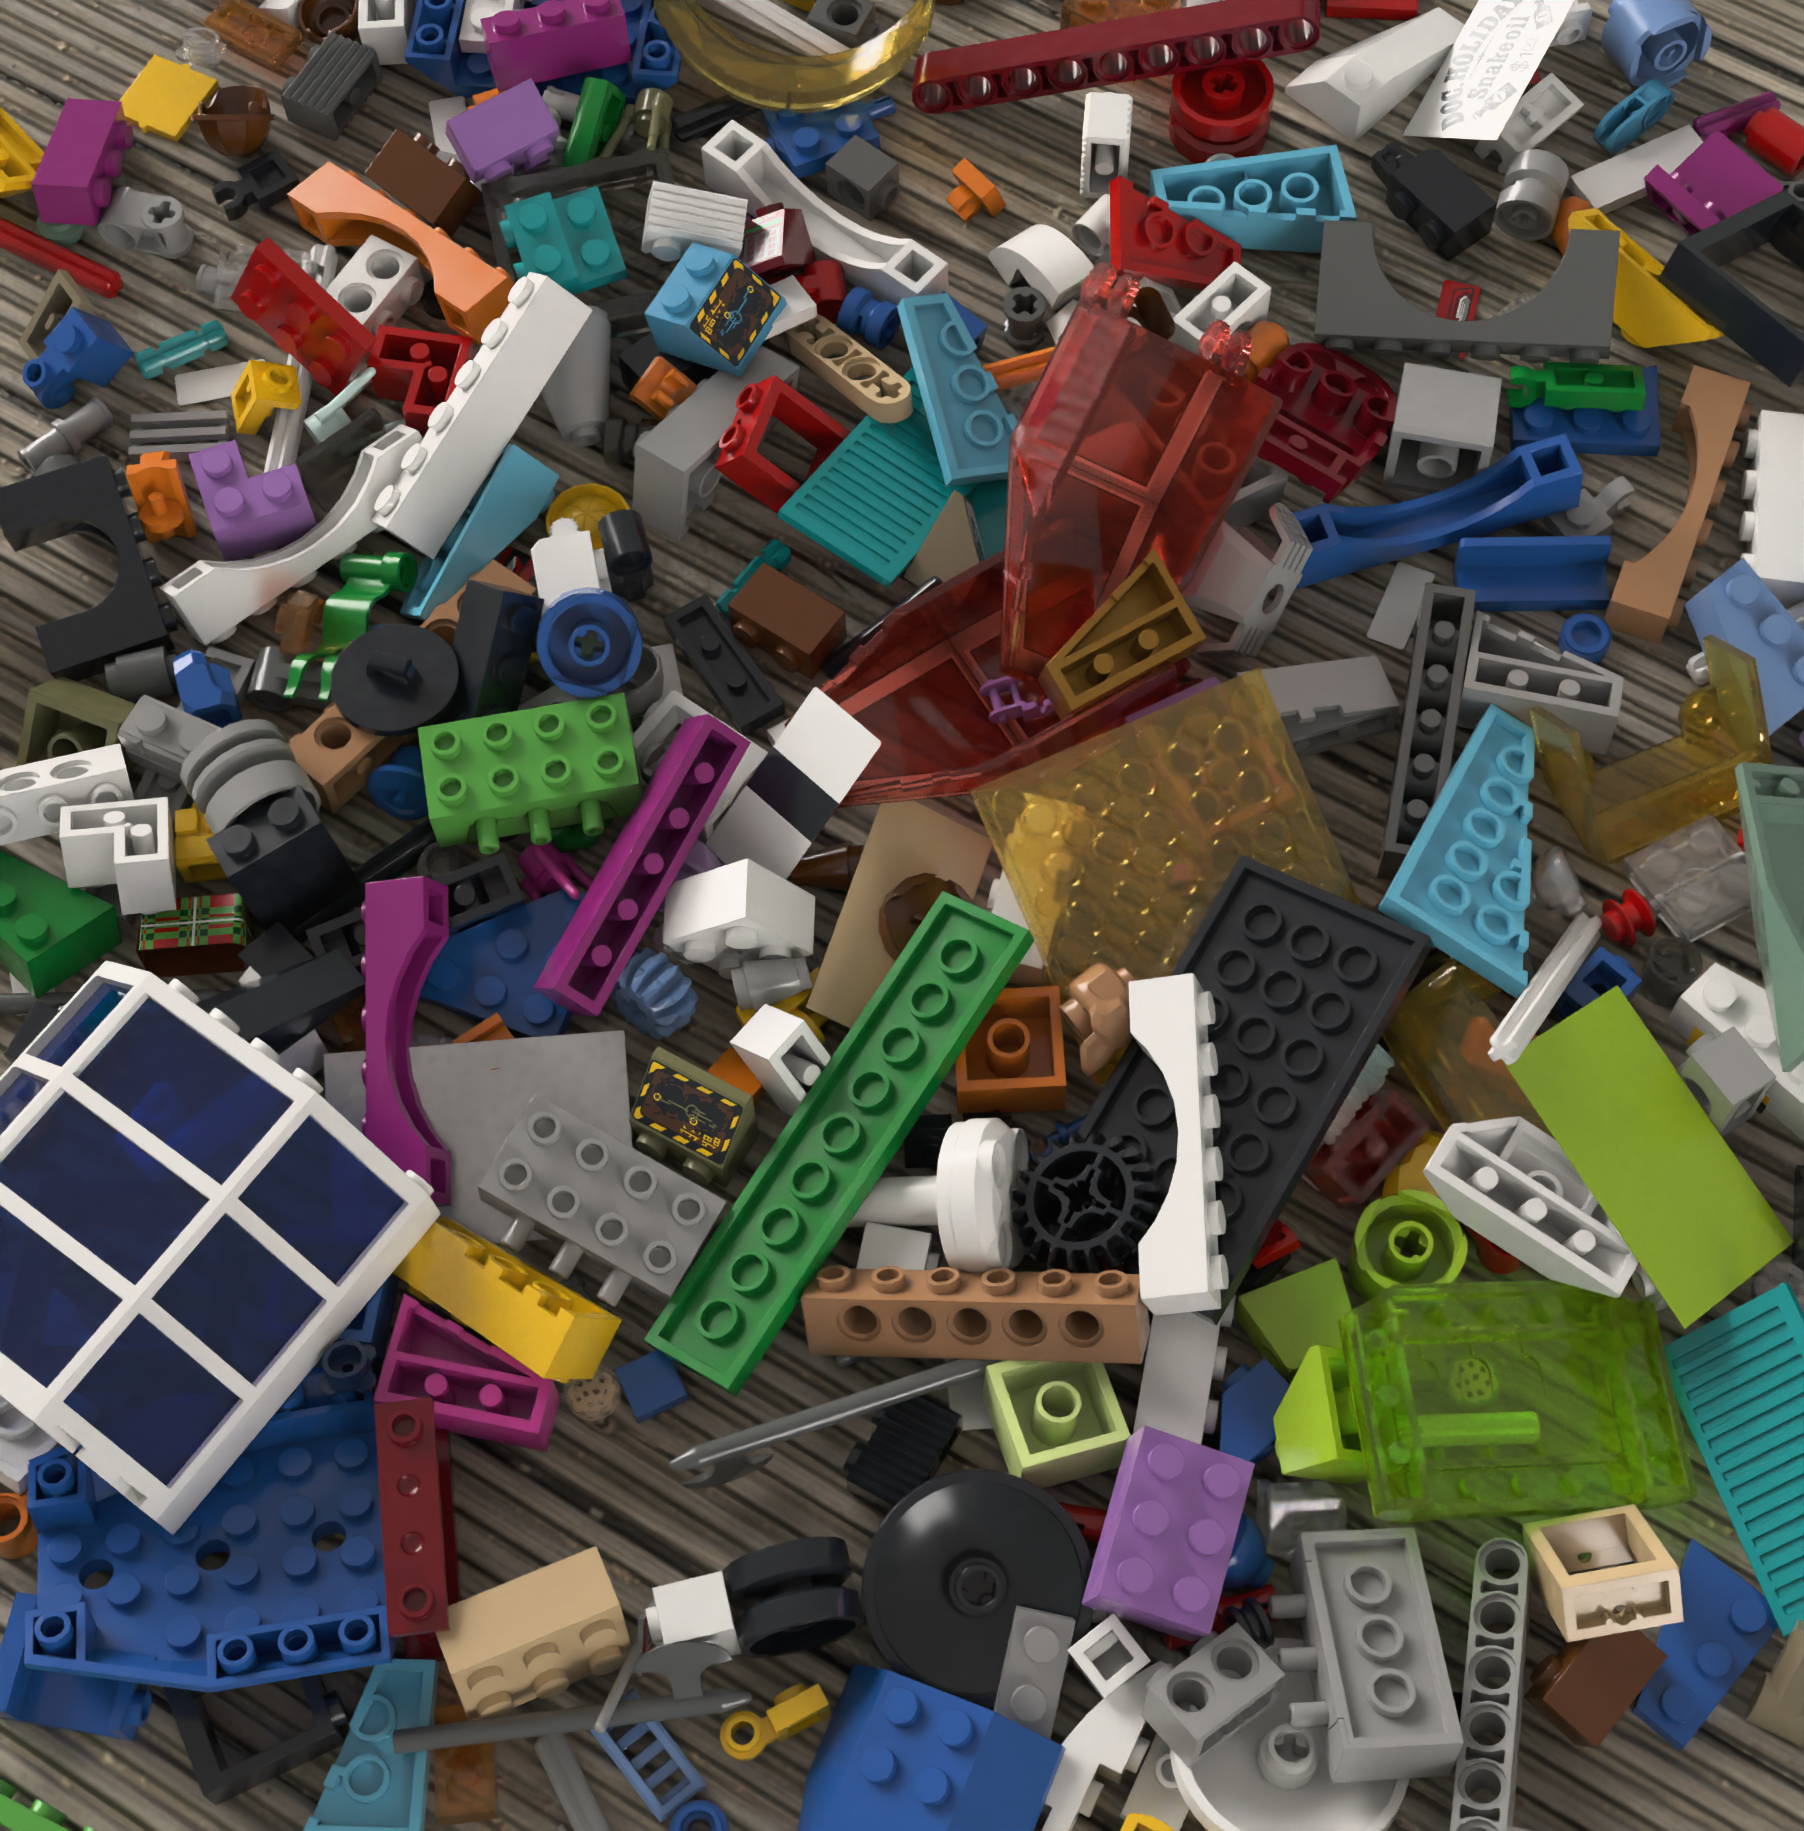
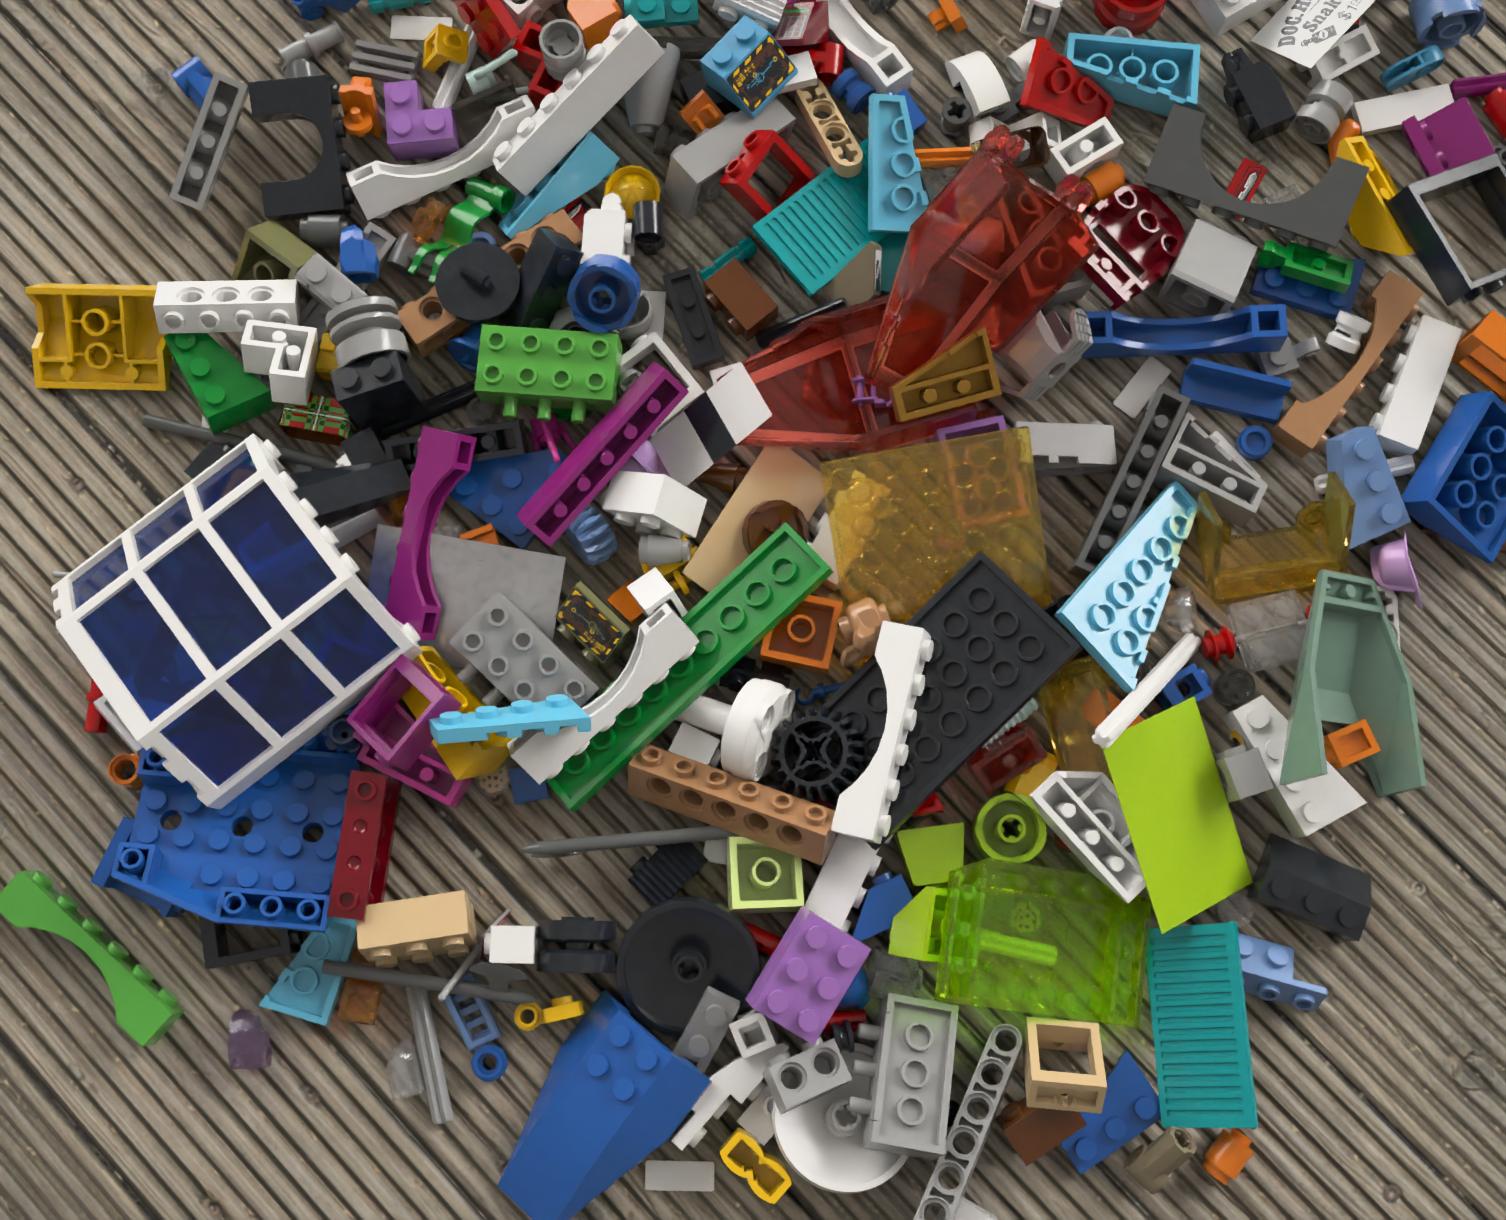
camera: 15 degrees right, 15 degrees up
none -> magenta window [346,654,462,771]
none -> medium azure wing [429,694,591,744]
none -> white arch [507,602,700,785]
none -> light grey wheel [539,19,587,82]
none -> white wheel [1325,310,1372,355]

